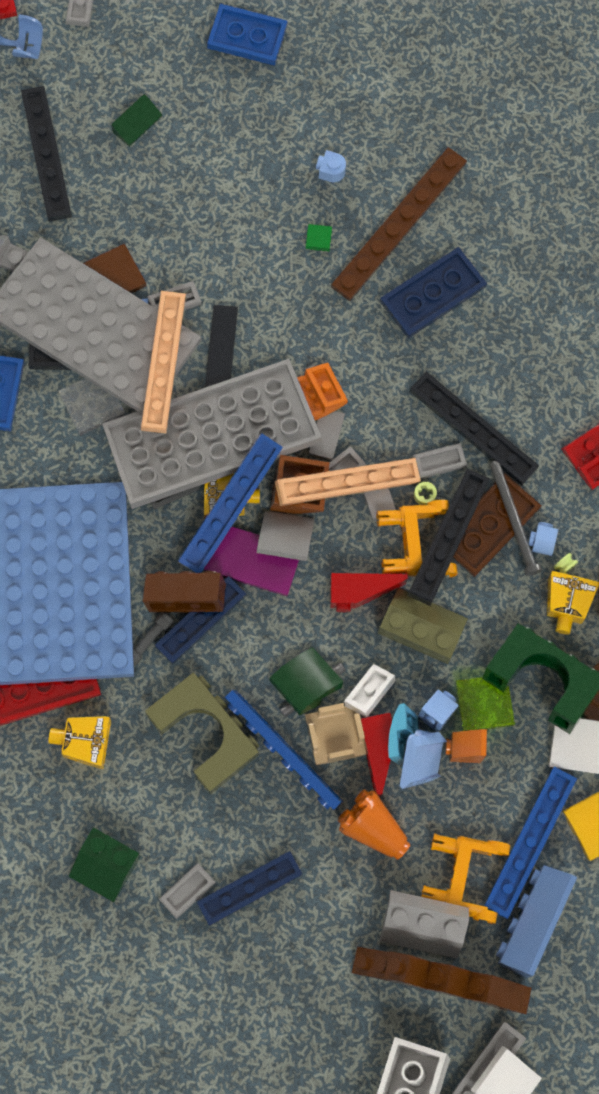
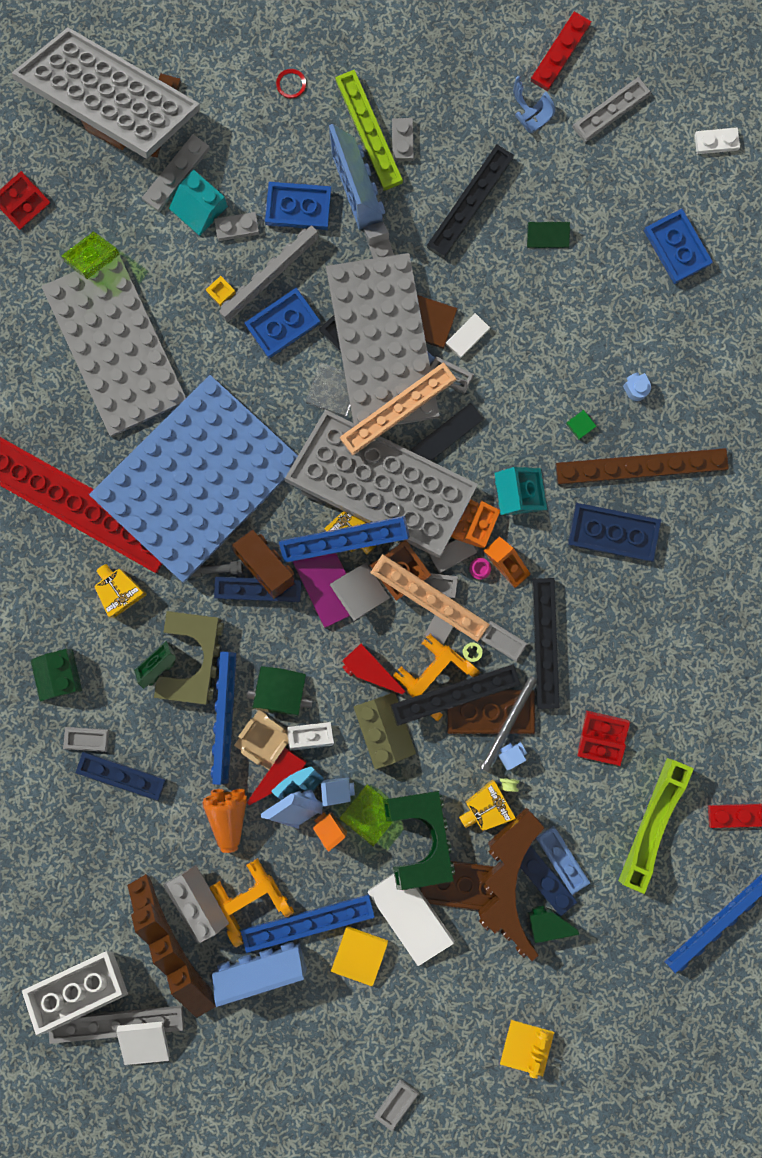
camera: 55 degrees right, 10 degrees up
none -> dark green plate [134,641,177,689]
none -> white tile [445,313,490,359]
none -> dark pink plate [469,558,491,580]
none -> orange slope [484,537,530,588]
none -> teal slope [494,467,547,515]

